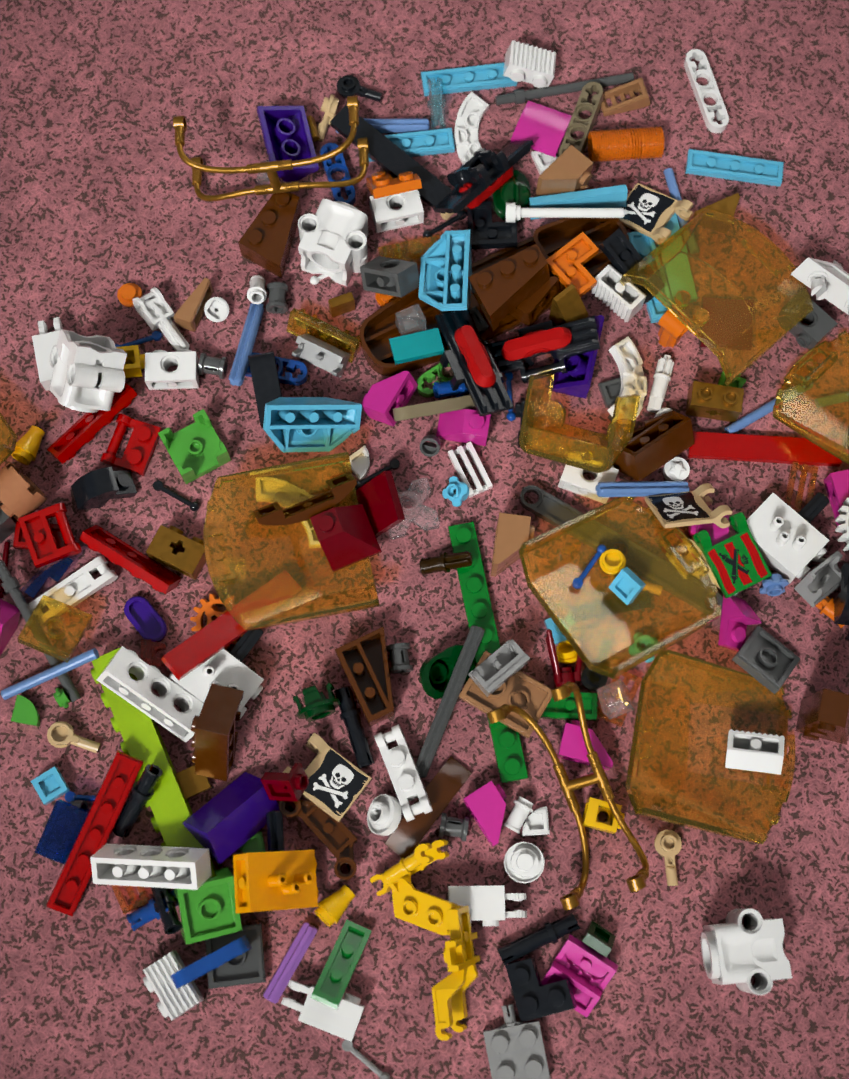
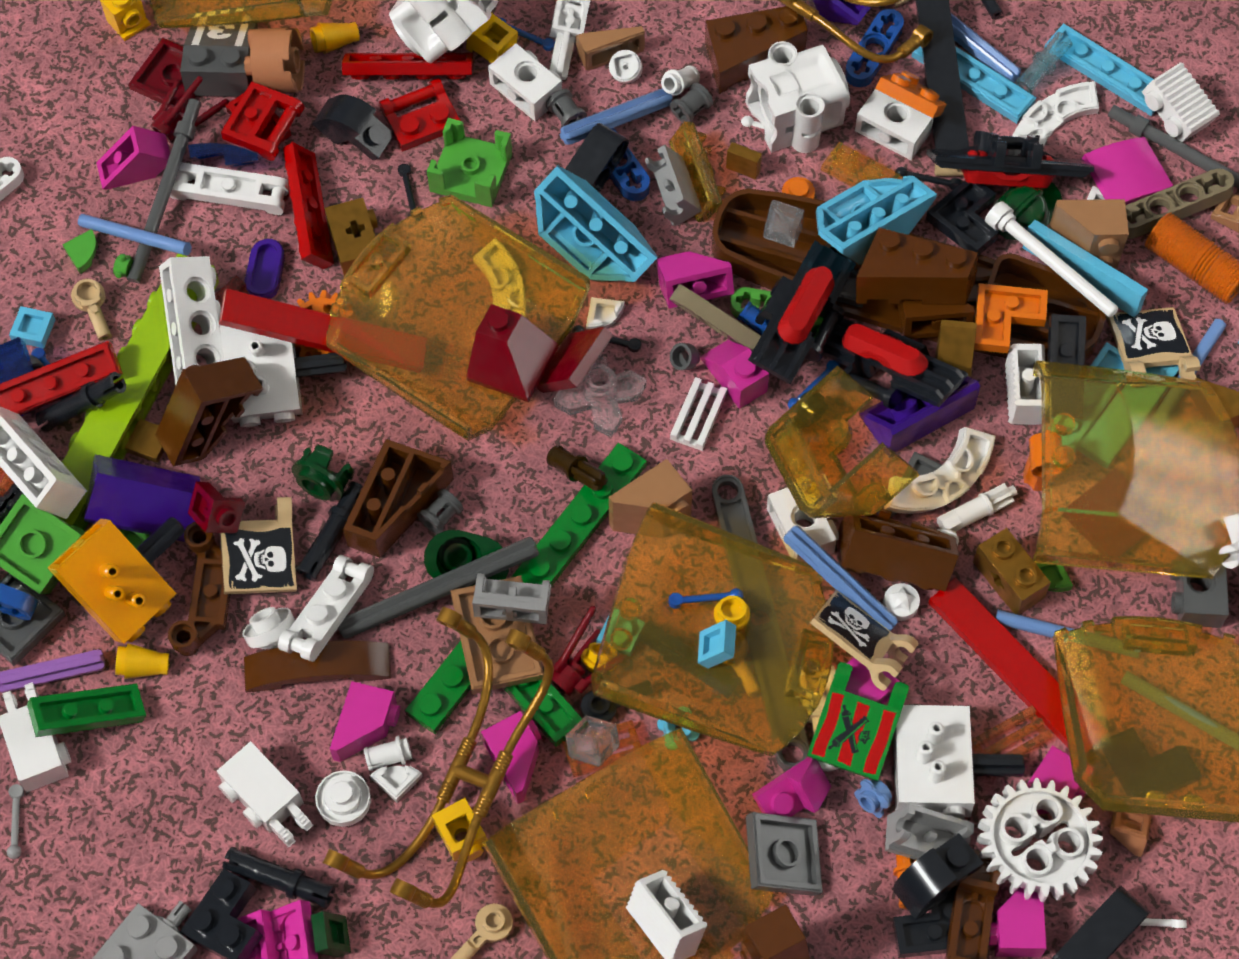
camera: 50 degrees right, 10 degrees down
clear yellow plate [17,595,93,663] -> none
reddish brown slope [253,471,357,526] -> none
dark grey brick [360,256,419,298] -> none
yellow piece [370,839,480,1041] -> none
teal tile [389,328,444,365] -> none
dark grey bush [439,813,469,842] -> none
medium azure plate [442,476,469,507] -> none

